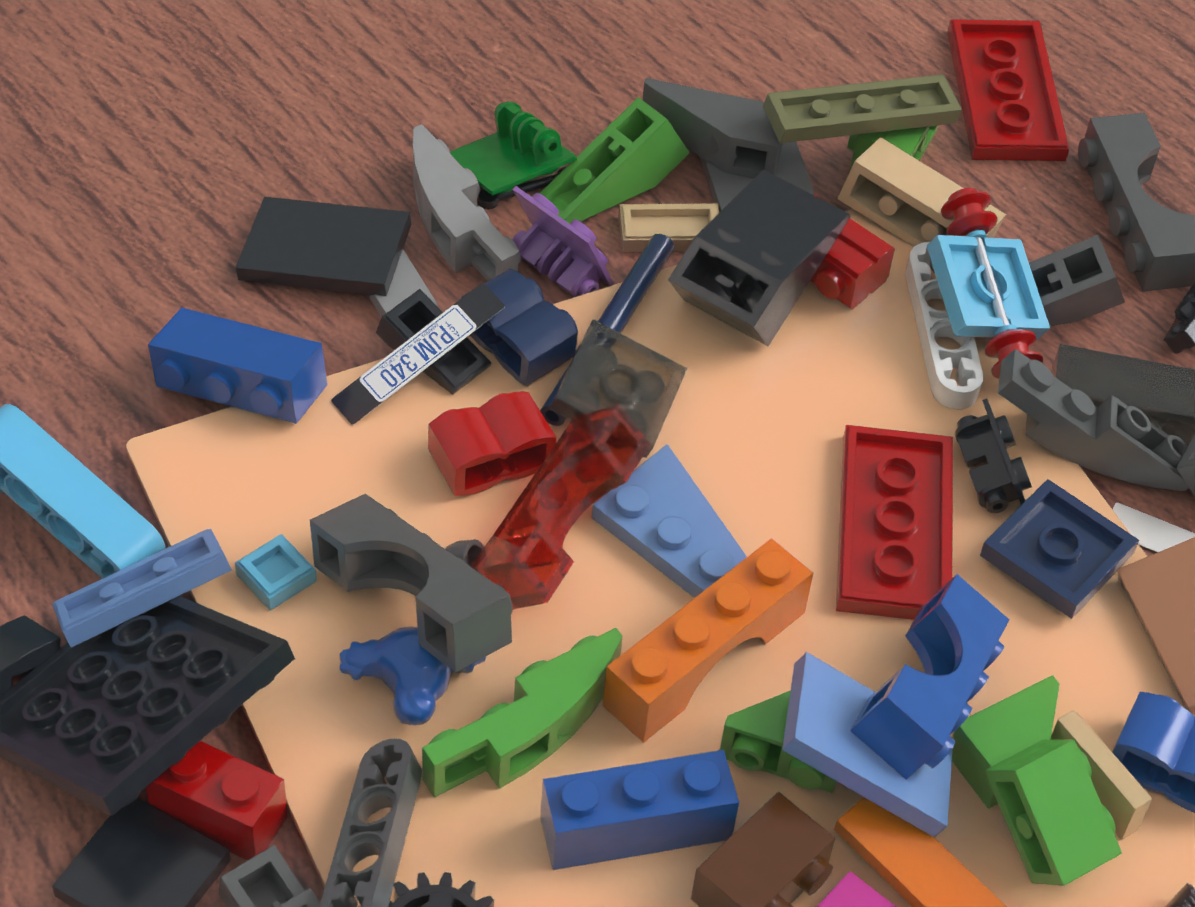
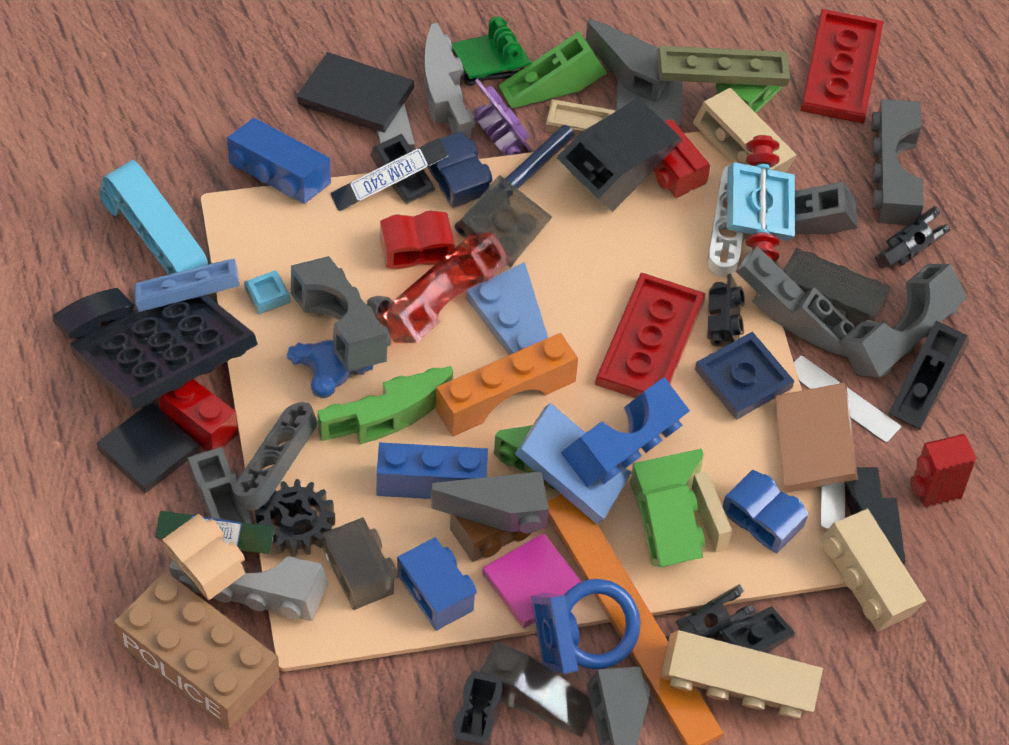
camera: 15 degrees right, 5 degrees up
none -> dark grey slope [431,472,549,533]

